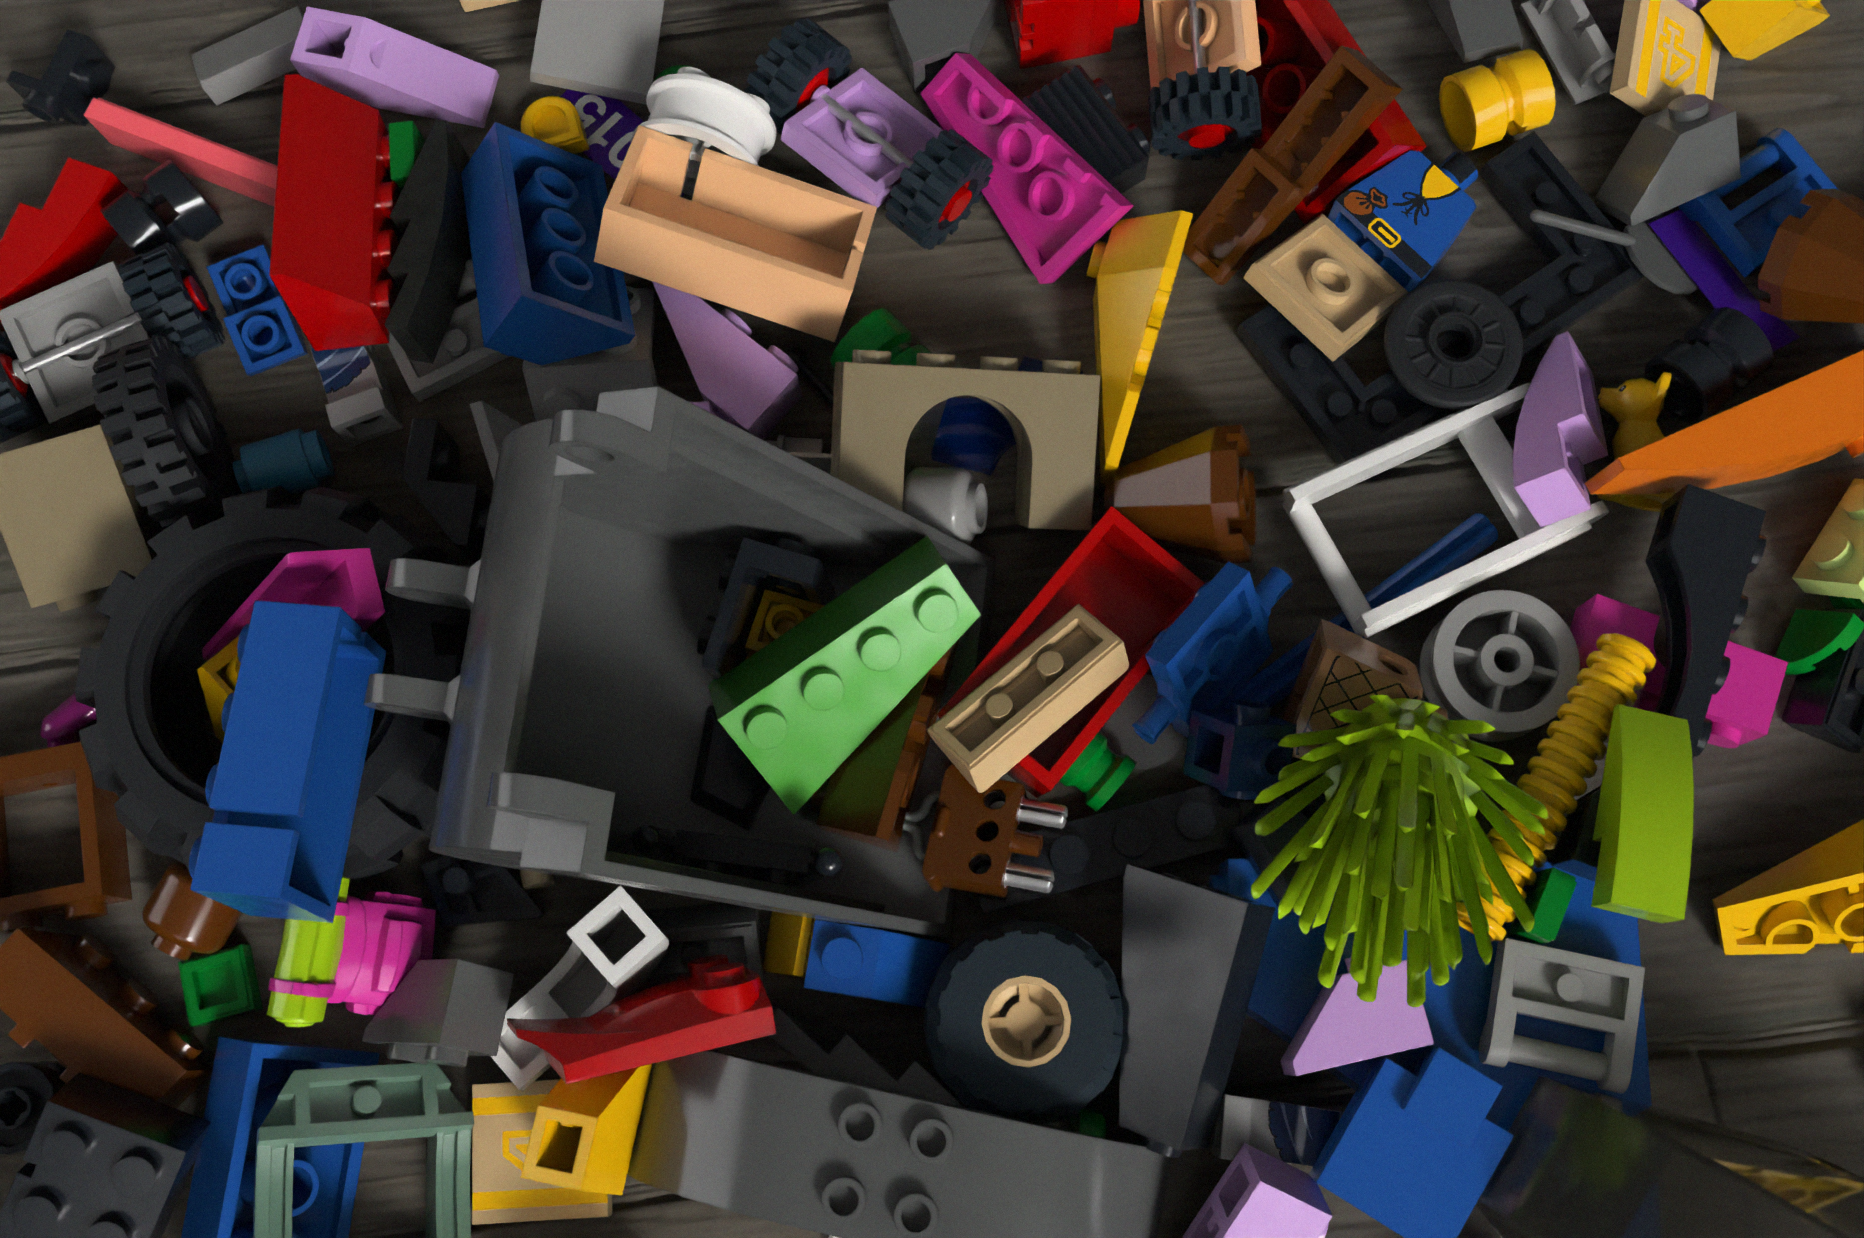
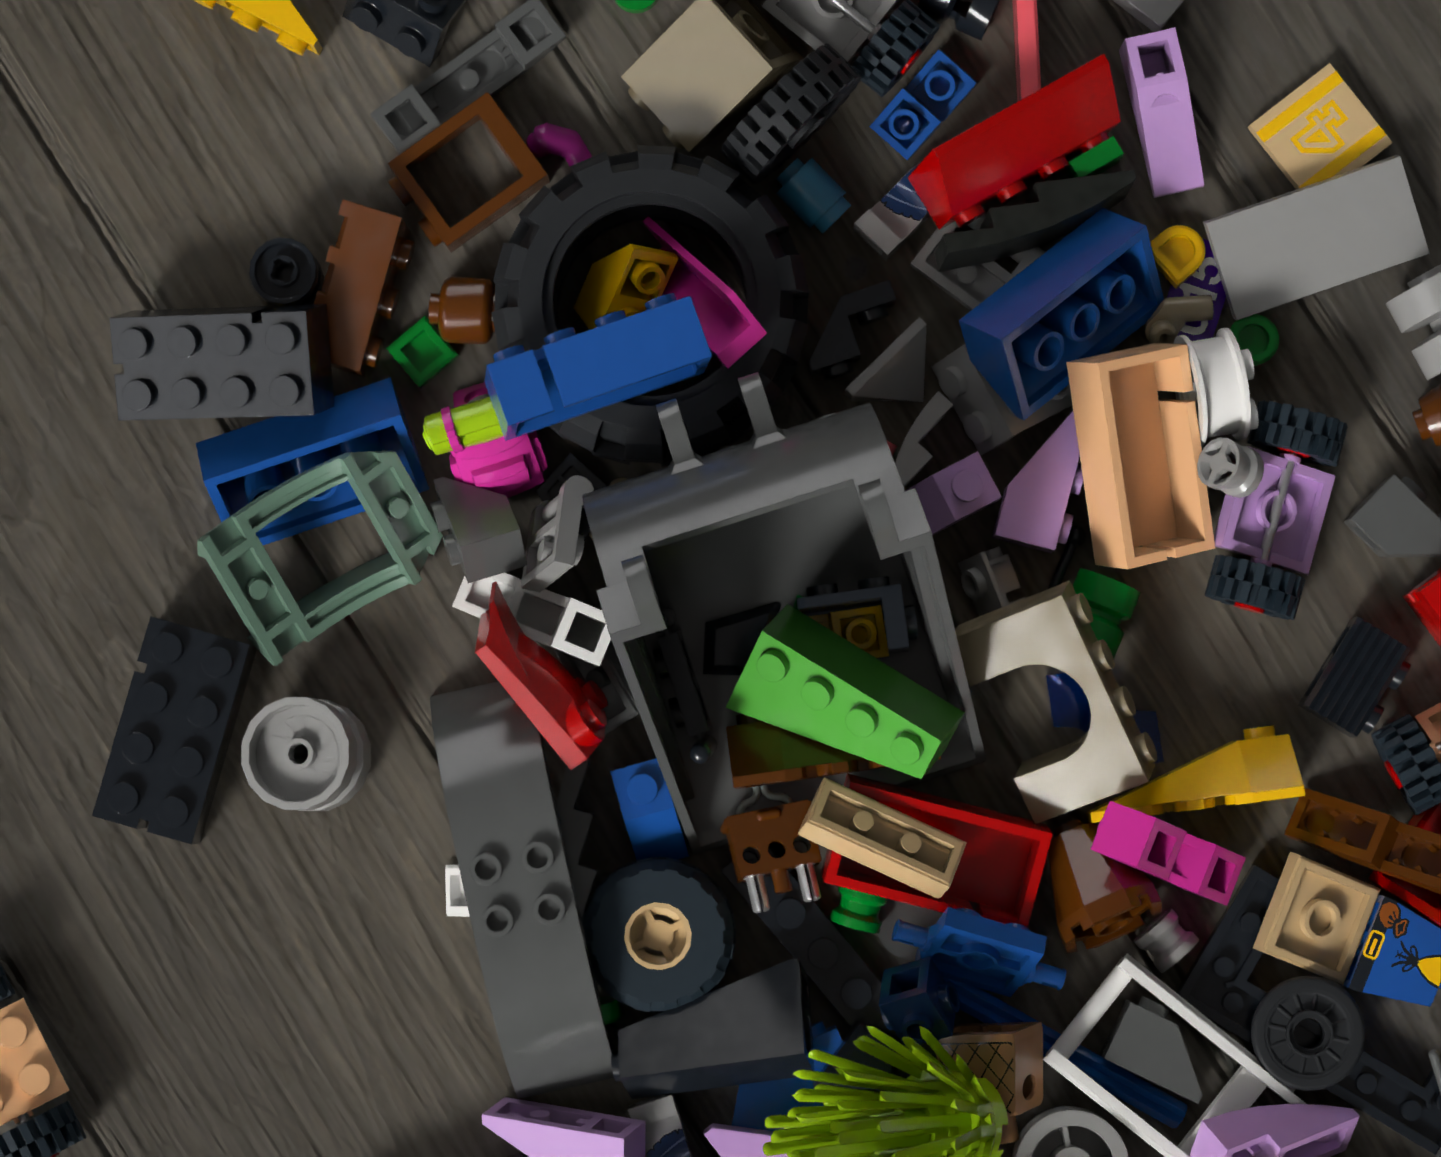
camera: 65 degrees right, 10 degrees up
tan tile [472,1079,612,1225] -> none
yellow slope [520,1063,653,1196] -> none
yellow slope [763,911,819,978] -> none
light grey head [902,467,988,545] -> none
dark pink wing [920,53,1134,284] -> none
none -> light grey plate [521,475,594,593]
none -> dark pink arch [1090,801,1246,906]
none -> dark grey slope [1099,996,1203,1104]
none -> light grey wheel [1133,908,1199,973]
none -> dark tan arm [1145,295,1214,344]
none -> light grey wheel [1197,437,1264,498]

